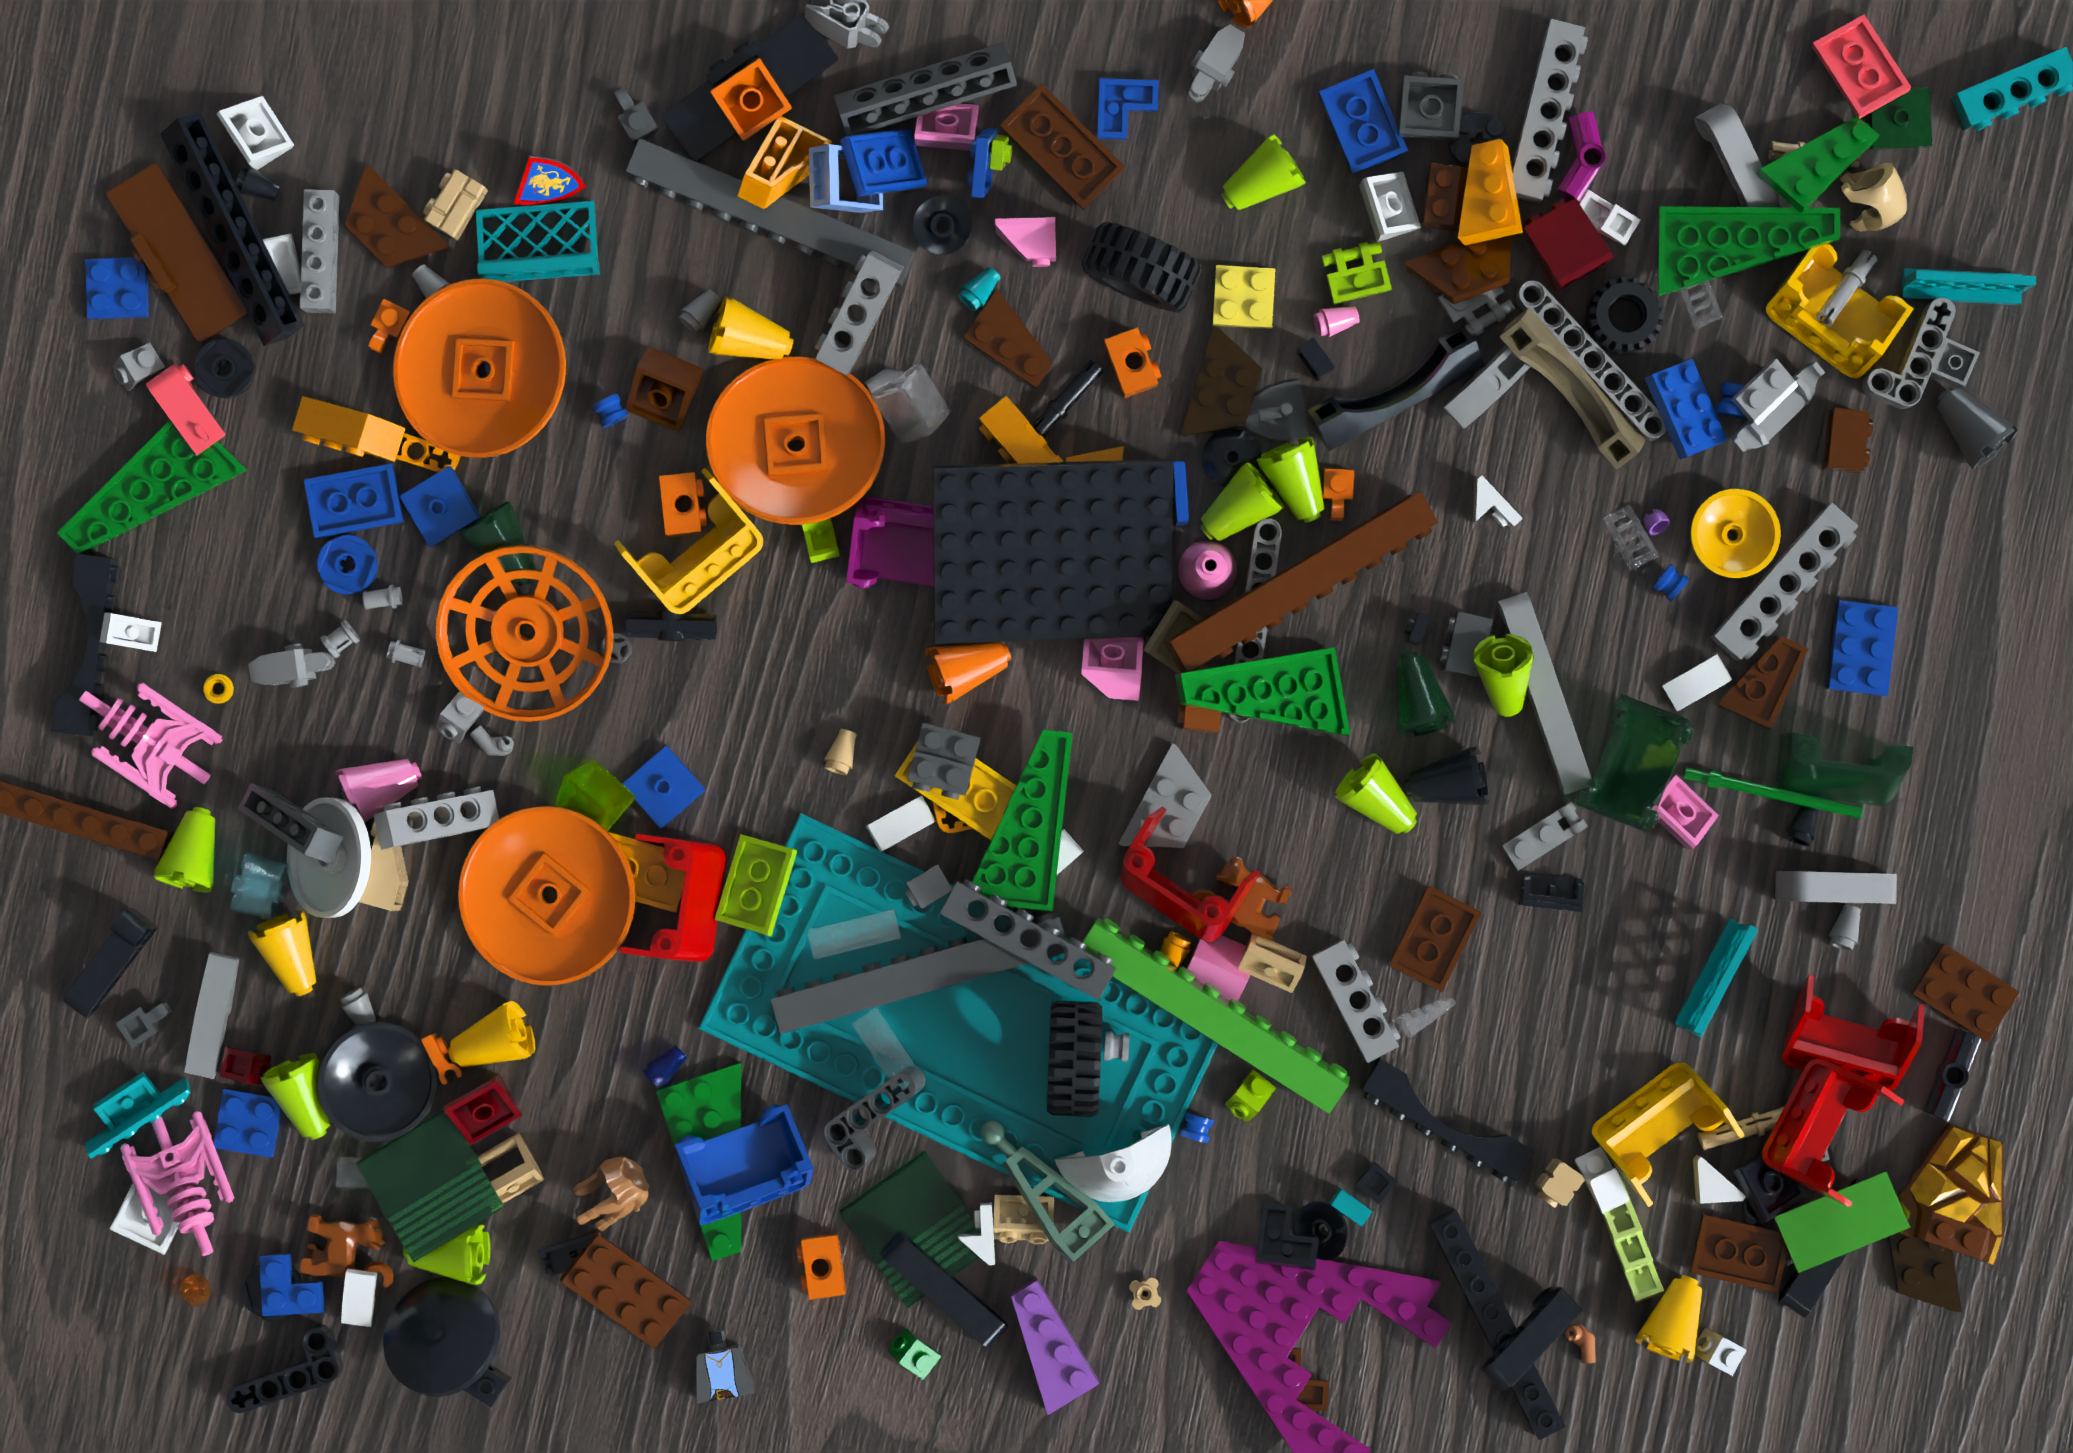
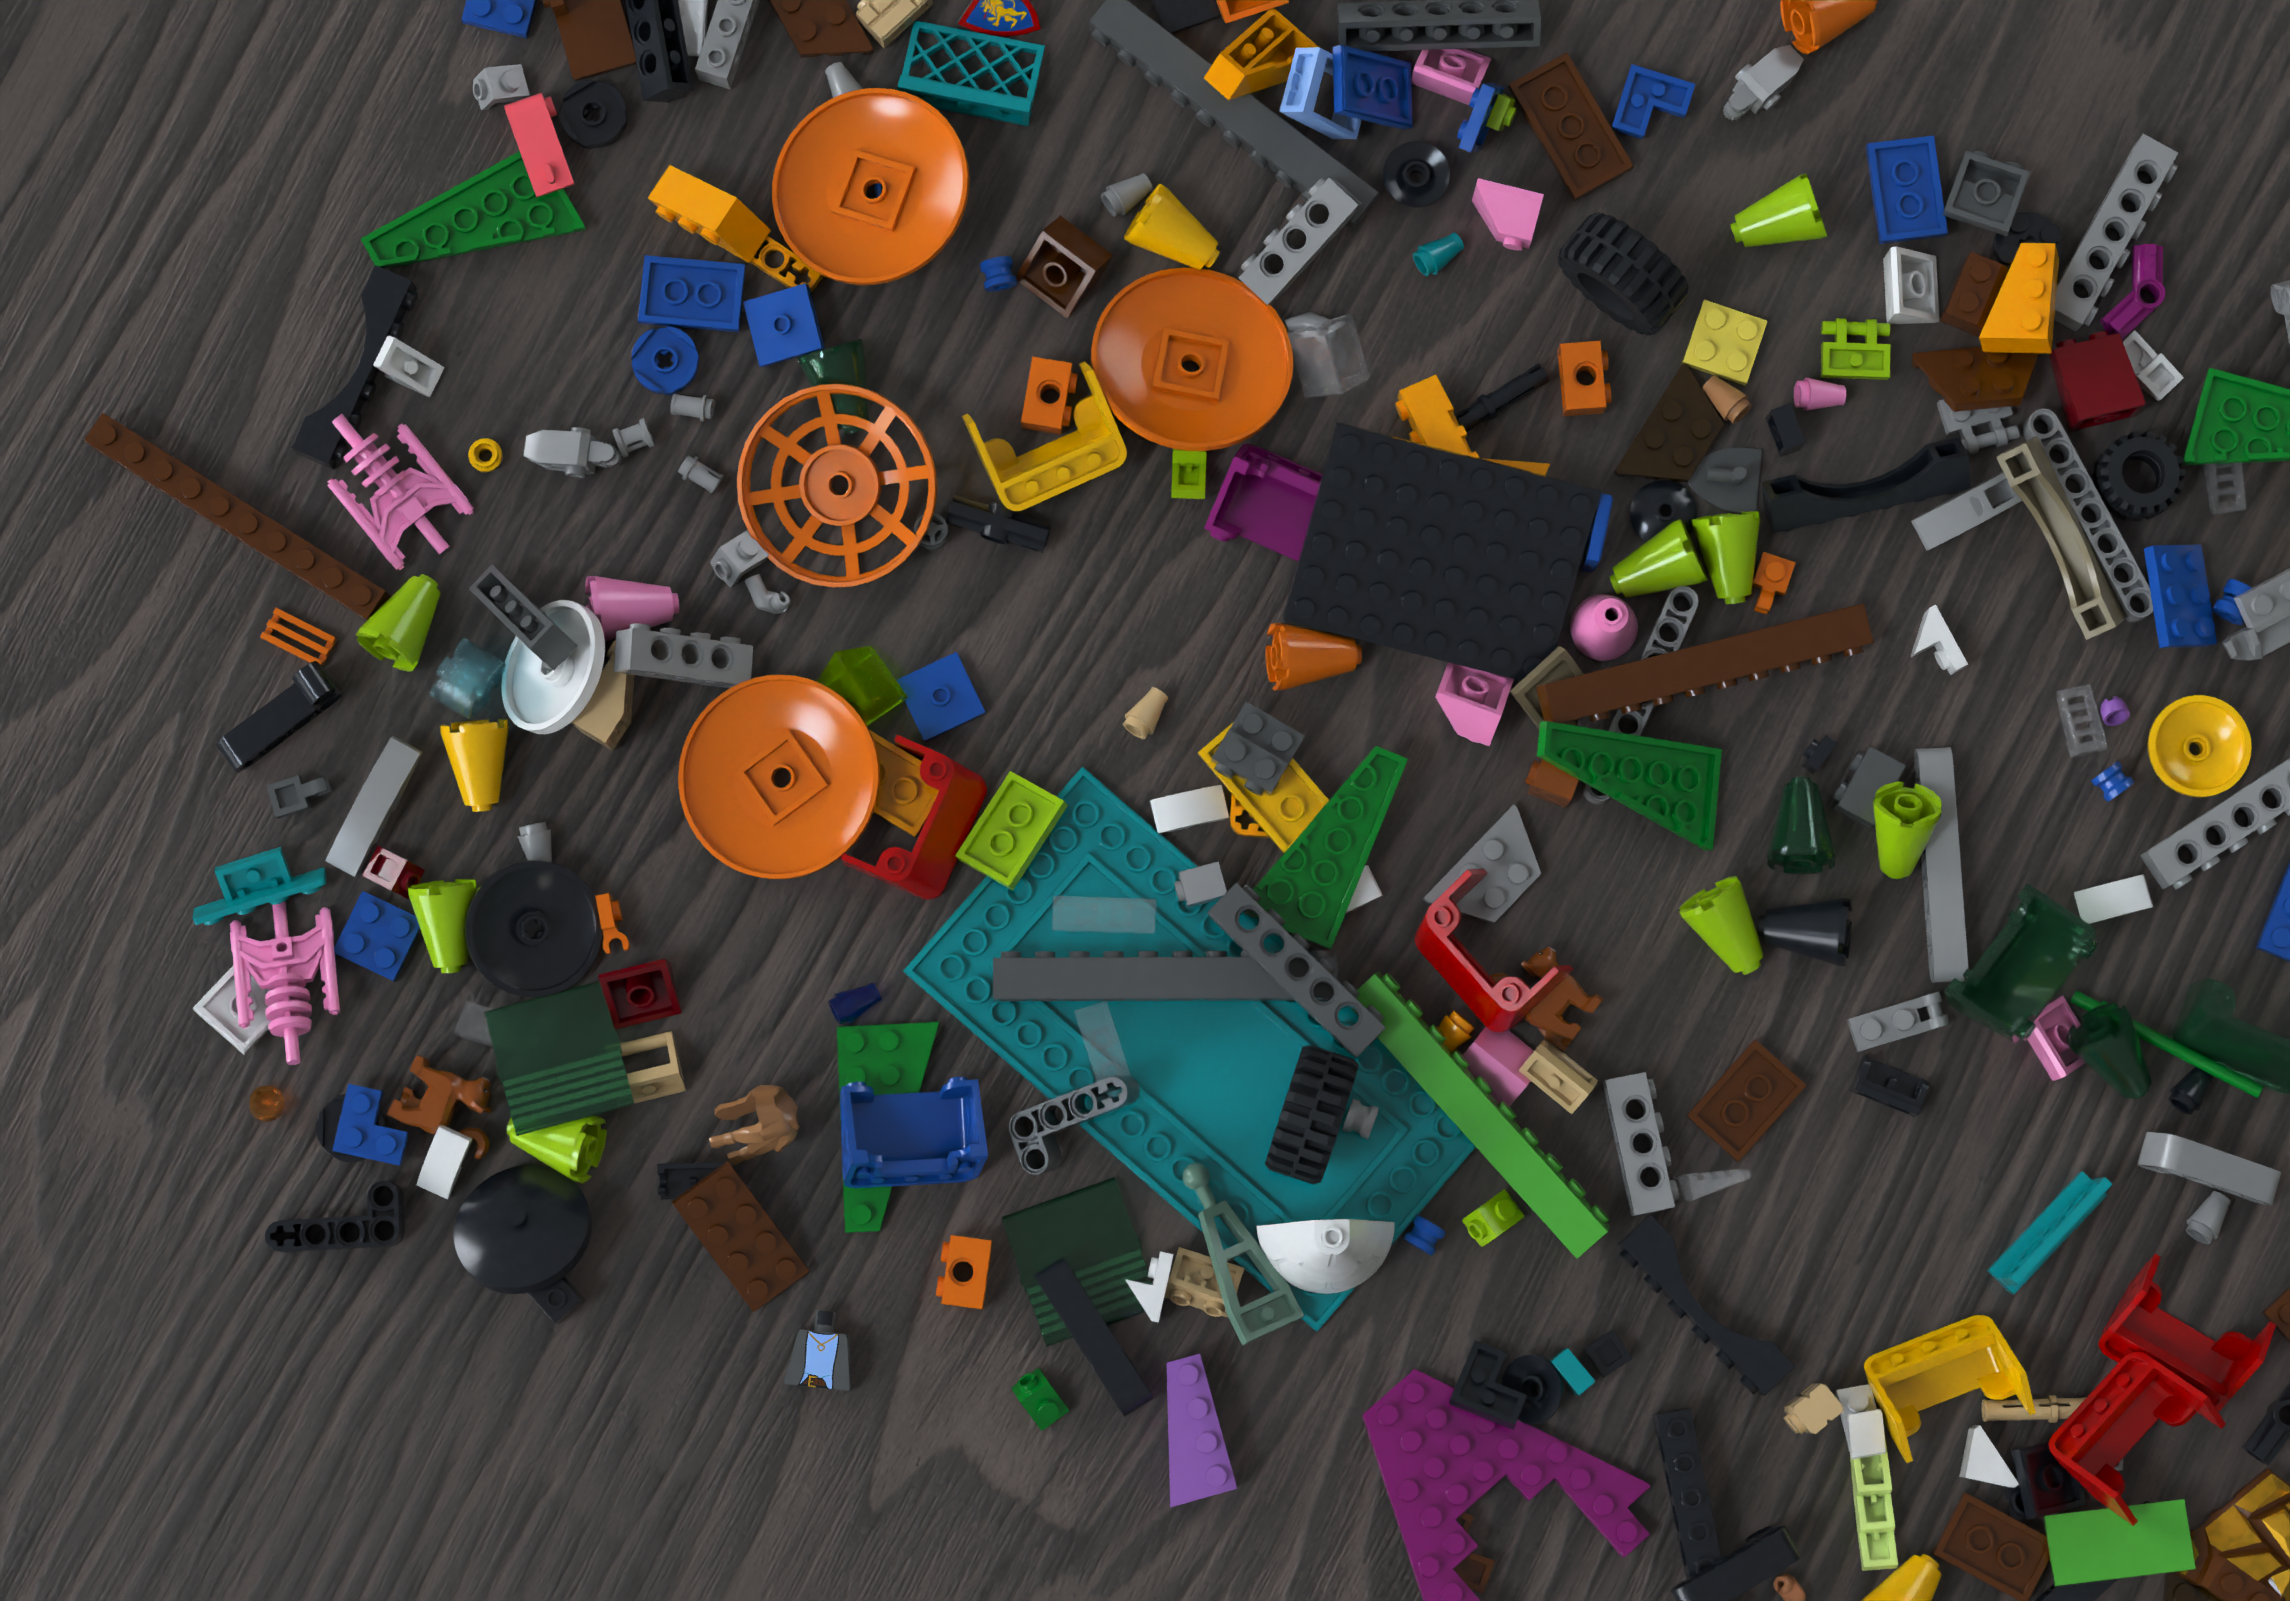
camera: 20 degrees right, 5 degrees down
orange plate [368,299,412,354] -> none
yellow cone [448,1001,535,1067] -> none
reddish brown wing [963,289,1053,389] -> none
tan plate [1129,1277,1161,1310] -> none
reddish brown wing [1715,636,1809,730] -> none
none -> orange tile [260,607,337,666]
none -> medium nougat cone [1702,375,1752,424]
none -> clear green cone [2066,1003,2152,1099]

